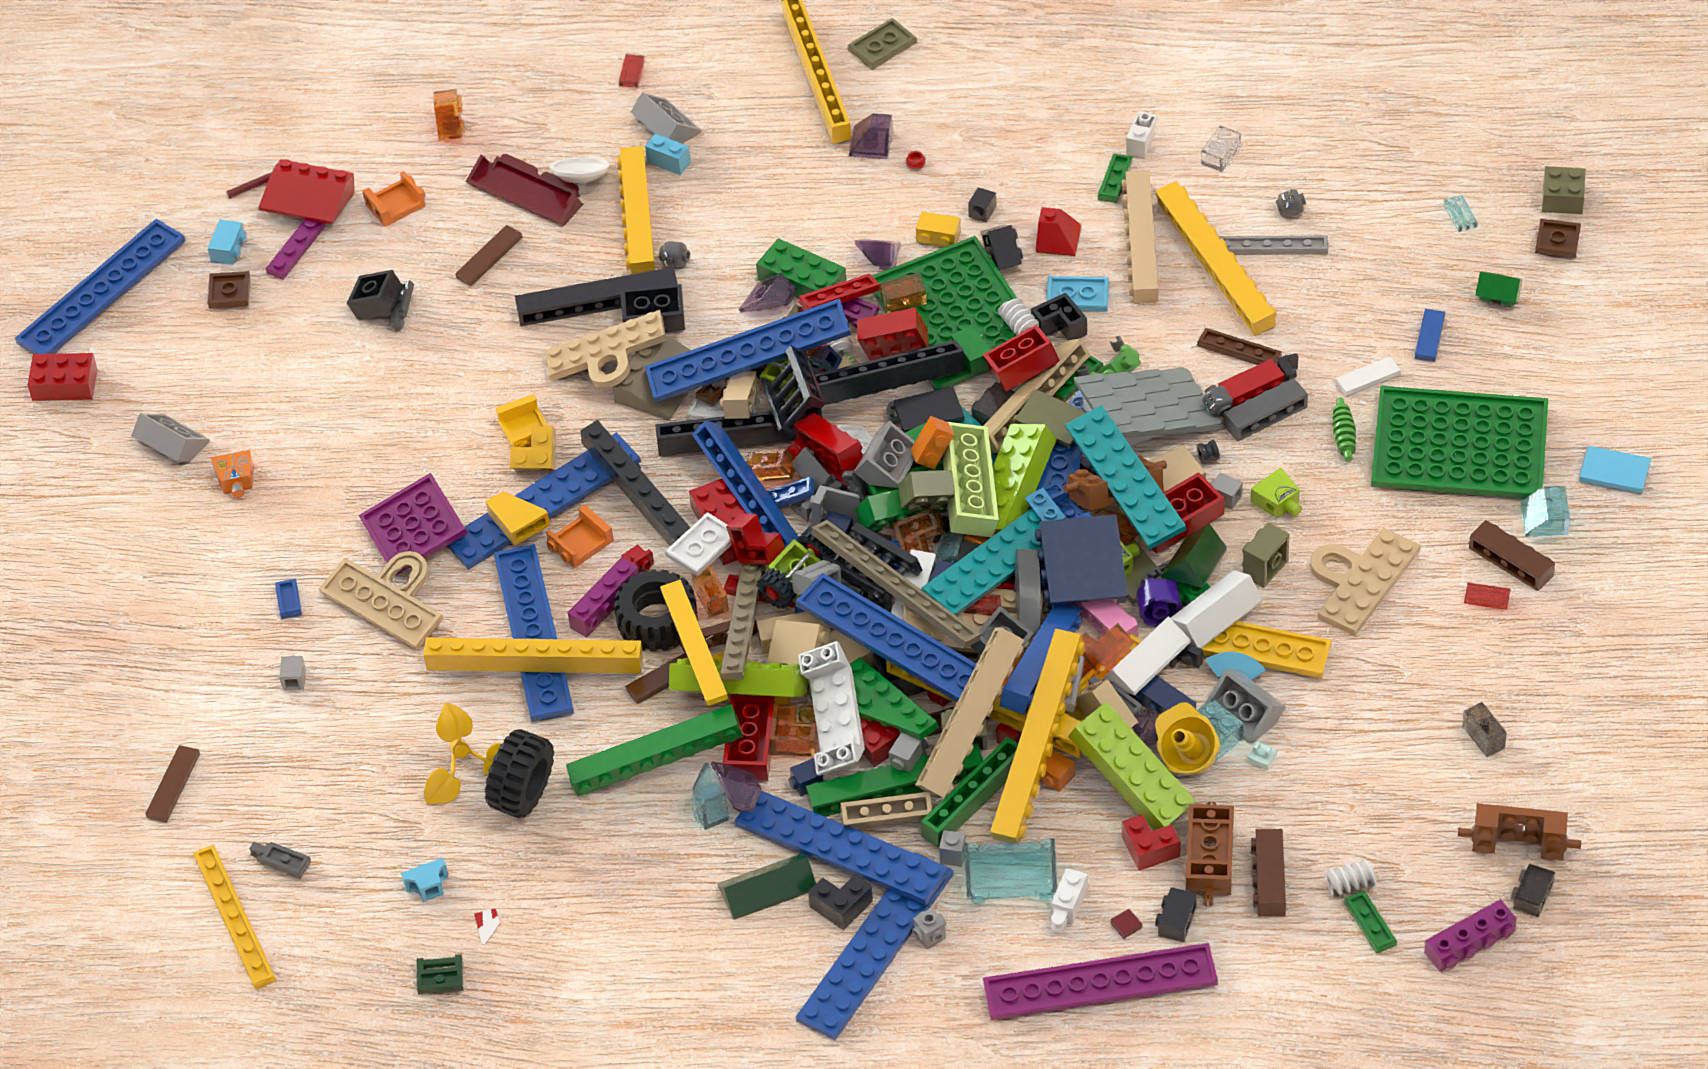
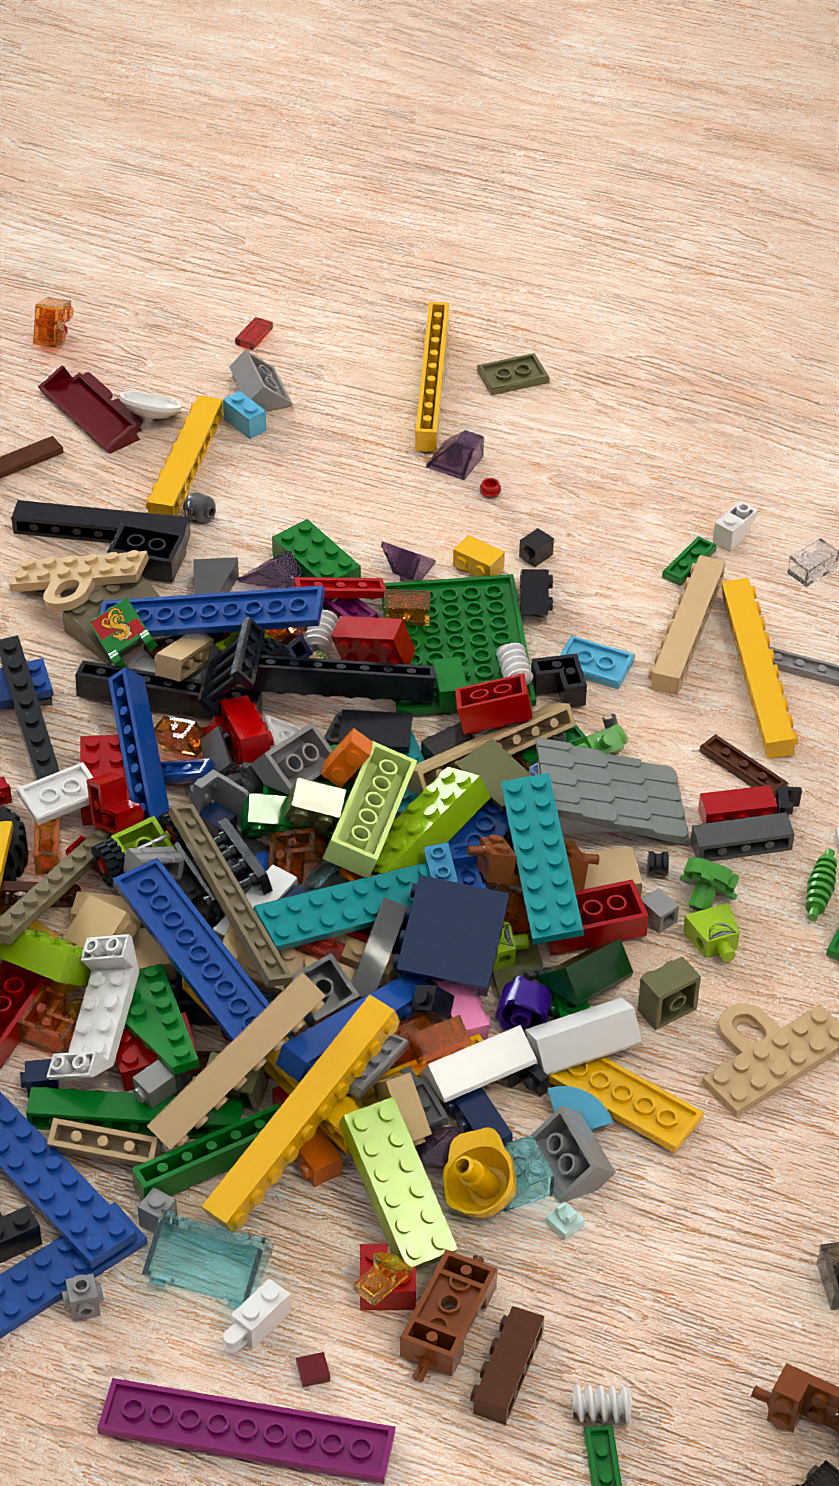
camera: 15 degrees right, 5 degrees down
red slope [1035,207,1082,257] -> none
black brick [1155,887,1197,943] -> none
dark grey head [1202,385,1233,417] -> none
none -> flag [88,597,158,667]
none -> dark grey slope [193,557,239,594]
none -> clear yellow slope [354,1252,413,1306]
none -> black brick [411,985,455,1021]
none -> bright green piece [680,857,739,911]

